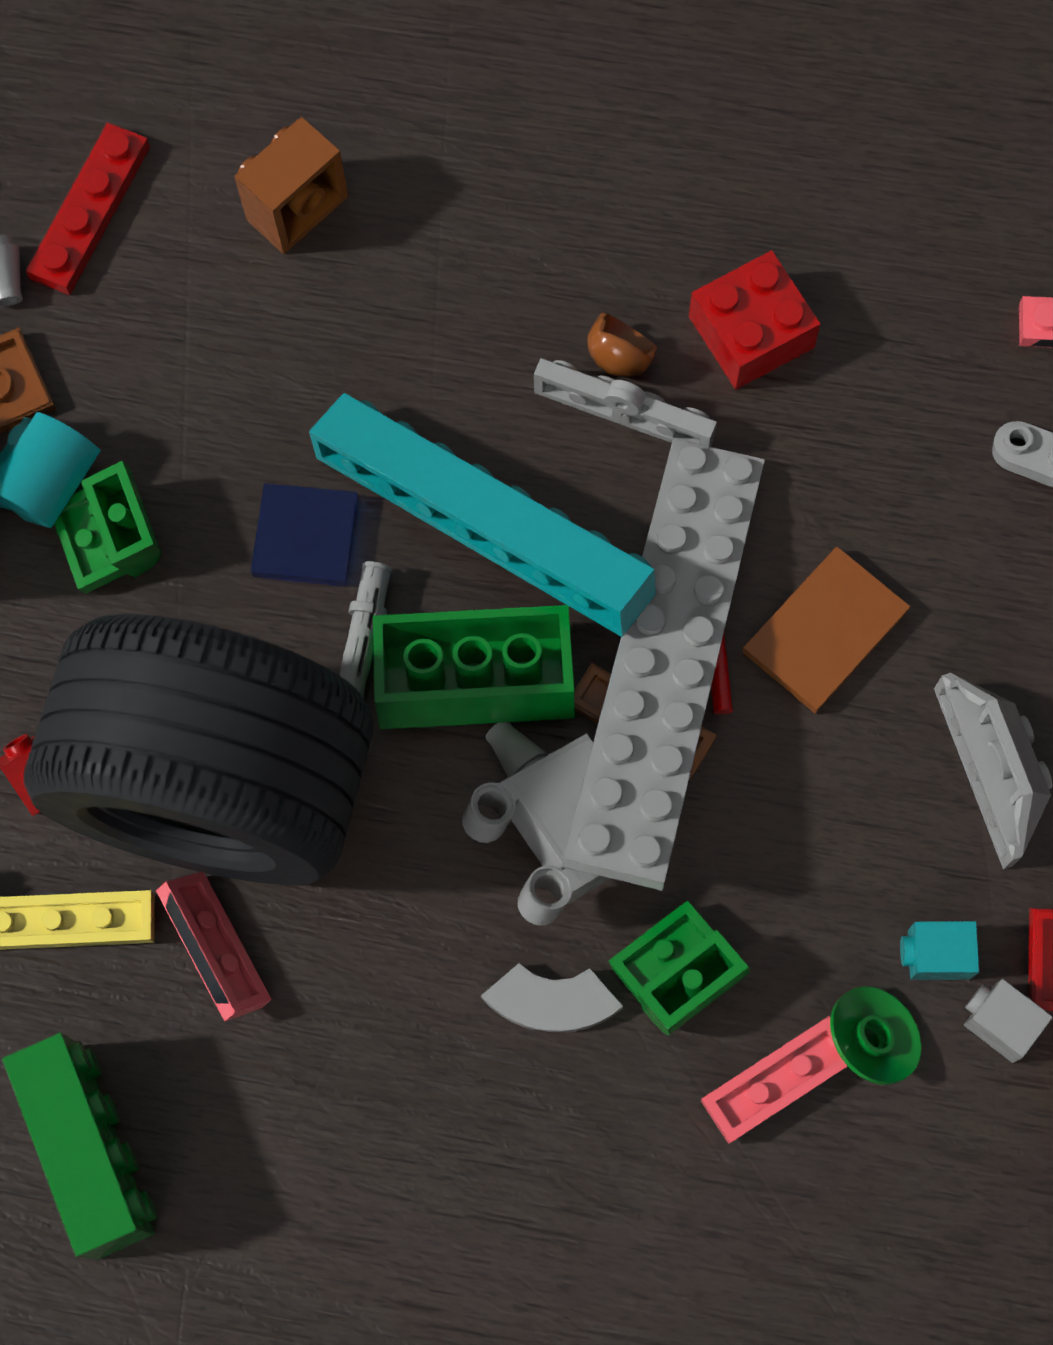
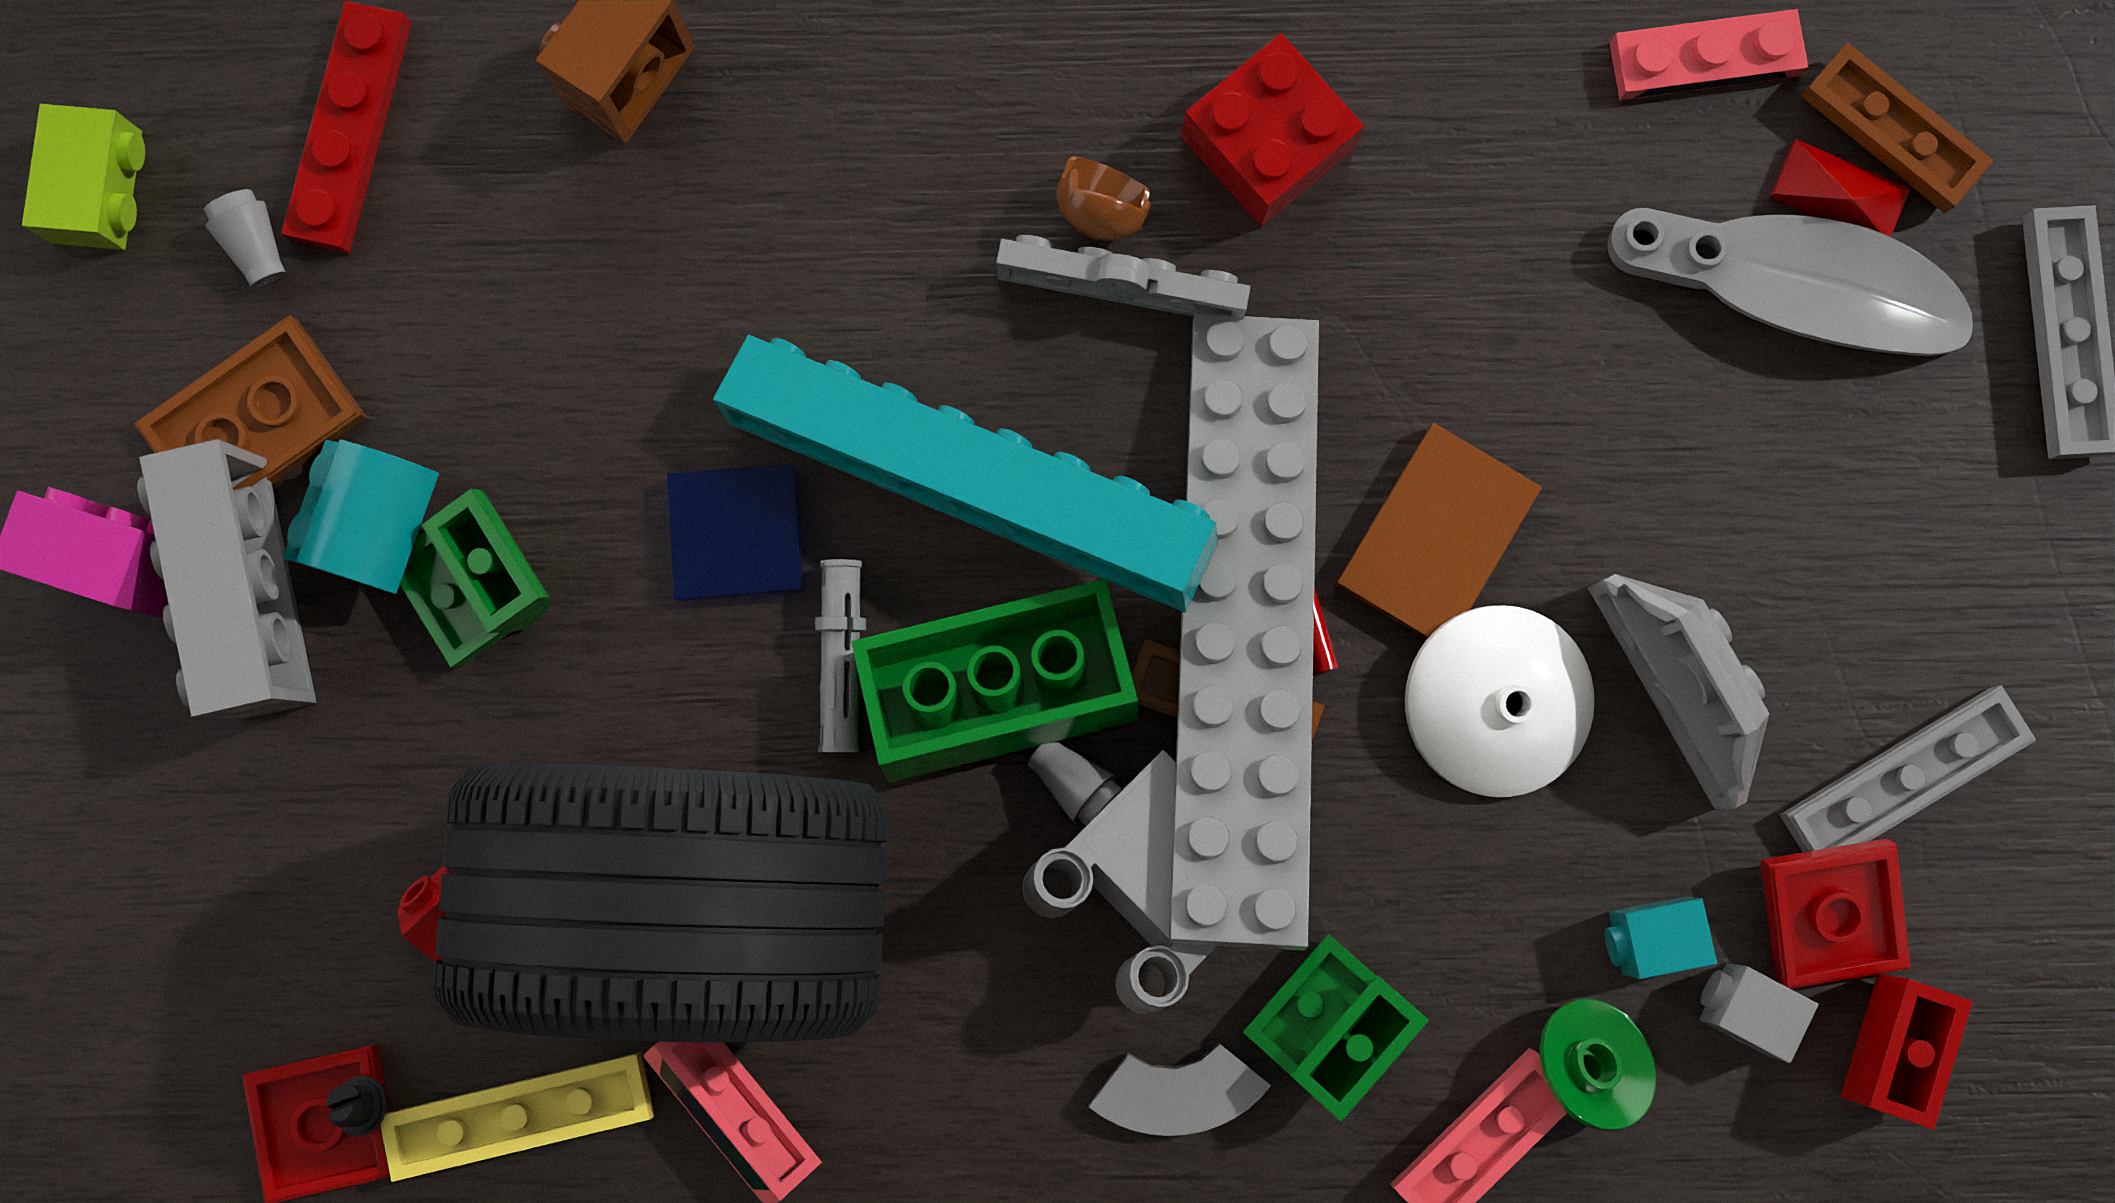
camera: 15 degrees left, 10 degrees up
none -> white dish [1405,606,1594,797]

